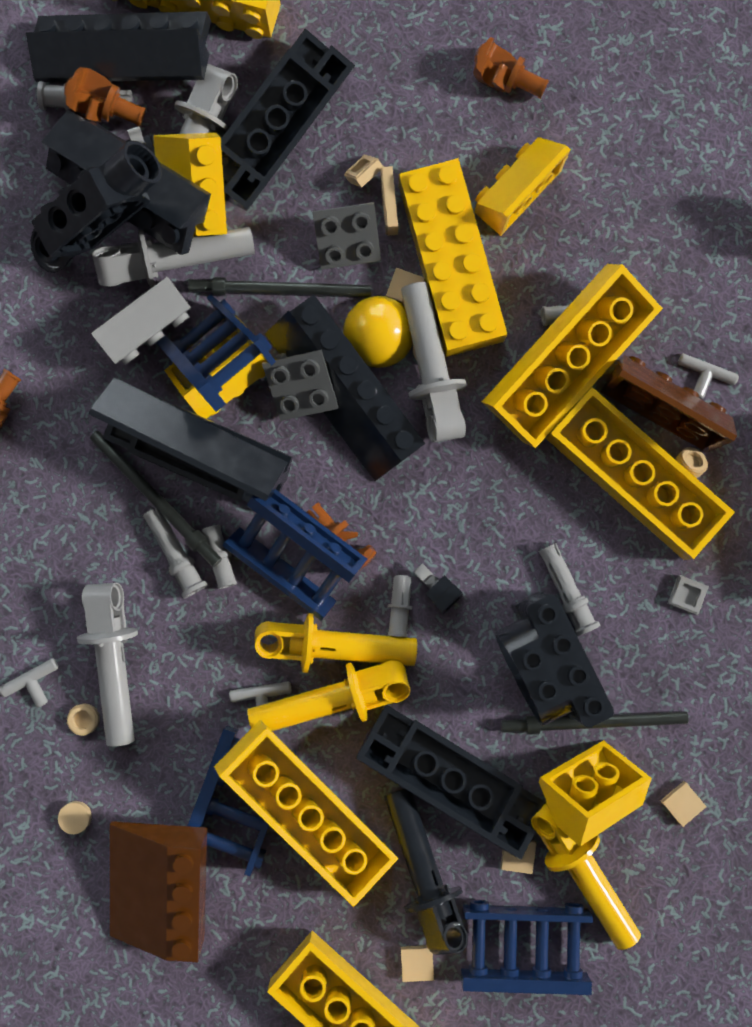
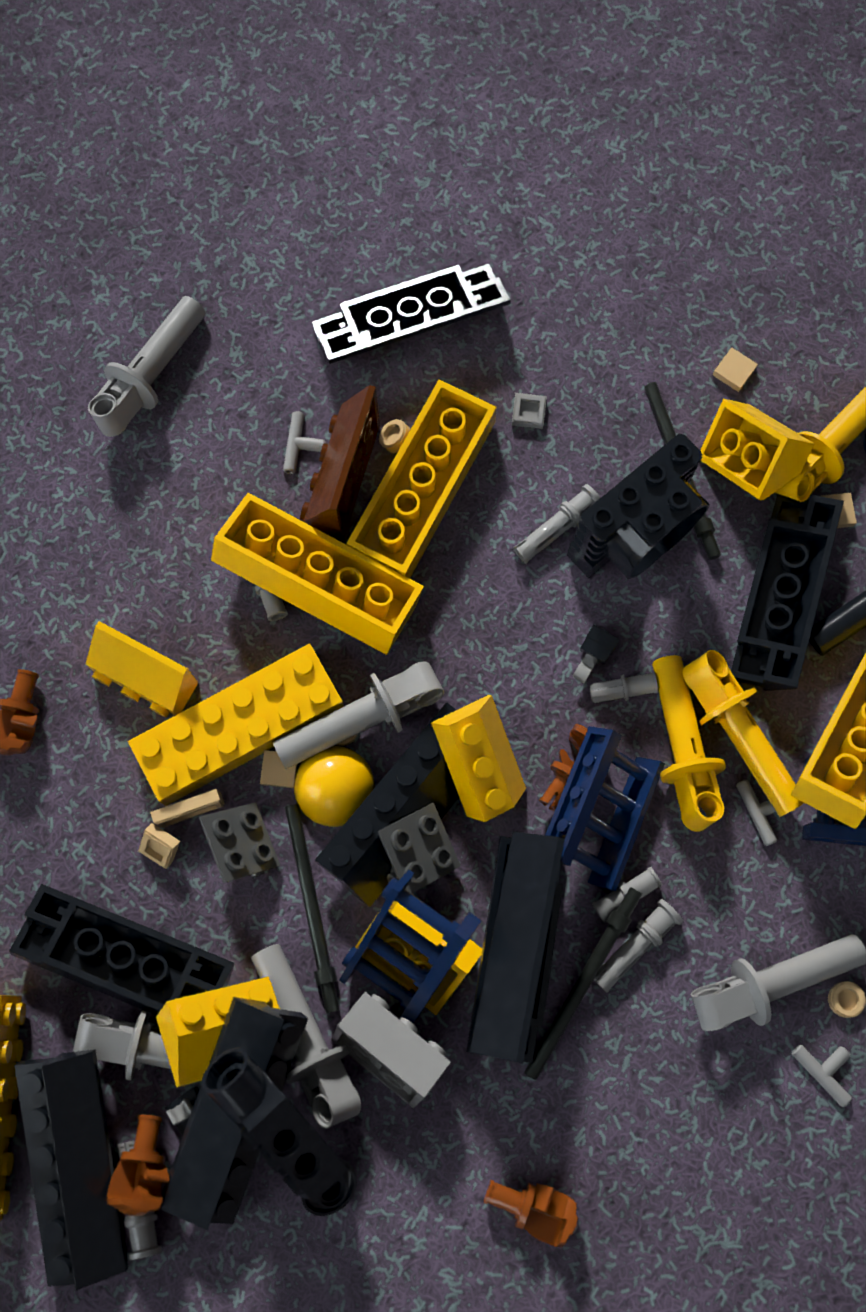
camera: 105 degrees left, 10 degrees down
none -> yellow slope [431,695,526,822]

